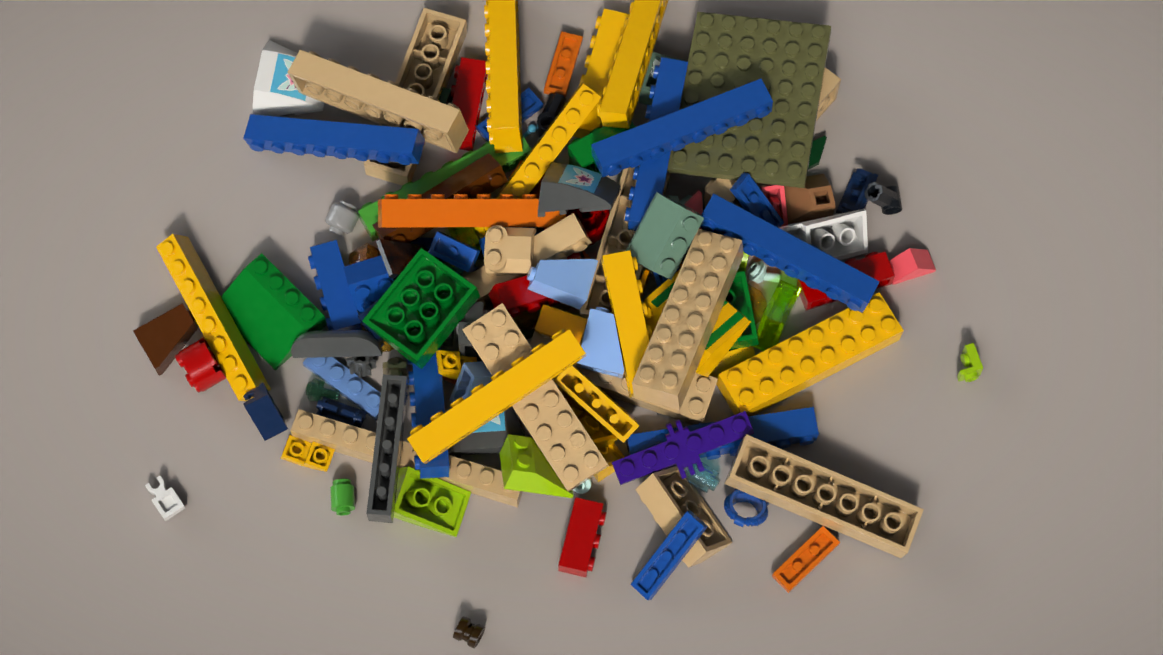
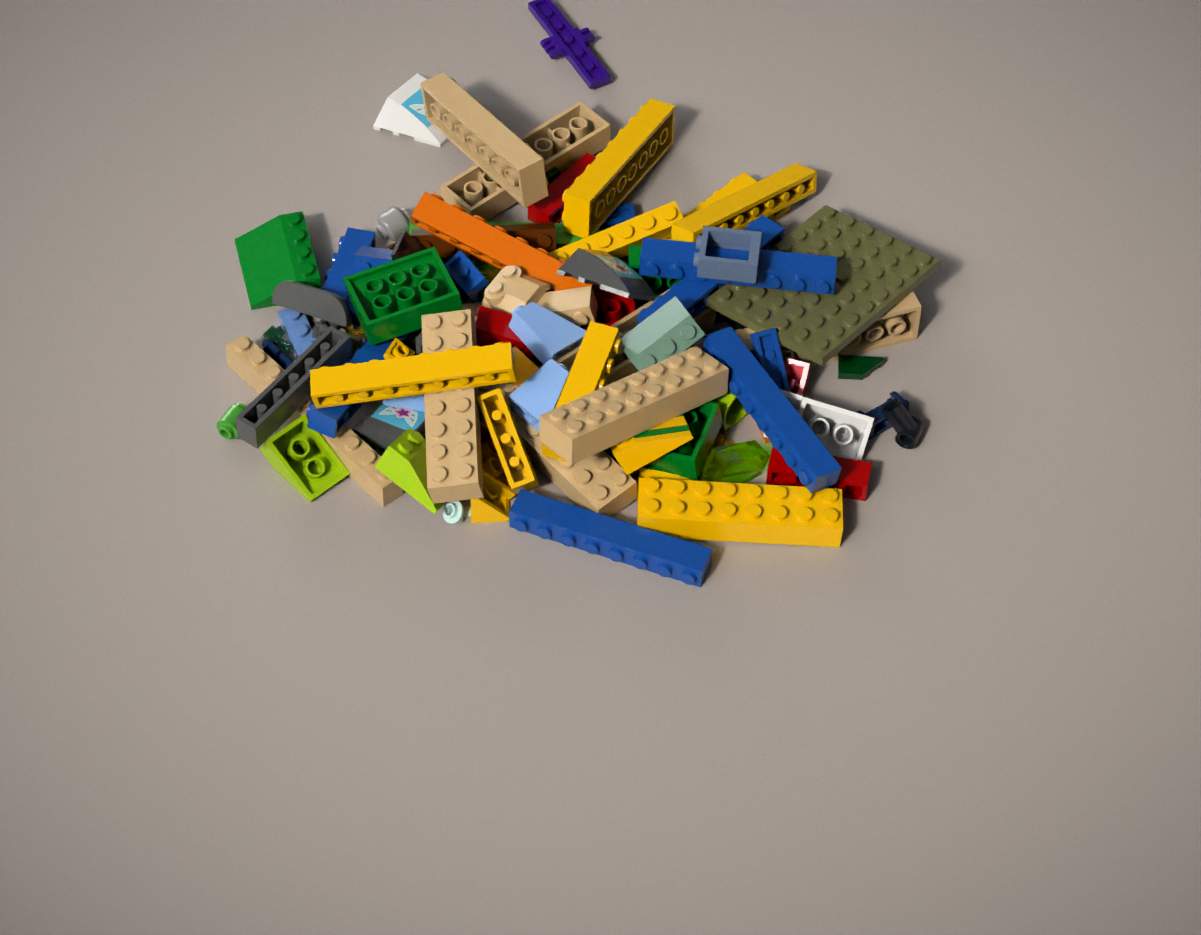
camera: 30 degrees right, 20 degrees down
reddish brown slope [133,303,197,376] -> none
white plate [145,476,185,522] -> none
yellow brick [156,234,271,401] -> none
red brick [175,337,226,393] -> none
blue brick [243,114,425,165] -> none
dark blue hinge [243,383,288,441] -> none
yellow slope [280,435,335,472] -> none
dark brown wheel [453,616,485,649] -> none
orange plate [544,31,583,98] -> none
red brick [558,497,607,577] -> none
dark purple hinge [612,411,754,486] -> none
blue plate [630,511,708,600] -> none
tan slope [635,466,732,568] -> none
clear light blue brick [685,462,721,493] -> none
tan brick [724,434,924,558] -> none
blue piece [724,489,769,527] -> none
light aqua plate [748,261,781,284] -> none
orange plate [772,526,840,593] -> none
medium nougat slope [784,174,836,224] -> none
coral slope [889,248,936,285] -> none
lime bracket [957,343,983,382] -> none
none -> sand blue window [693,226,762,284]

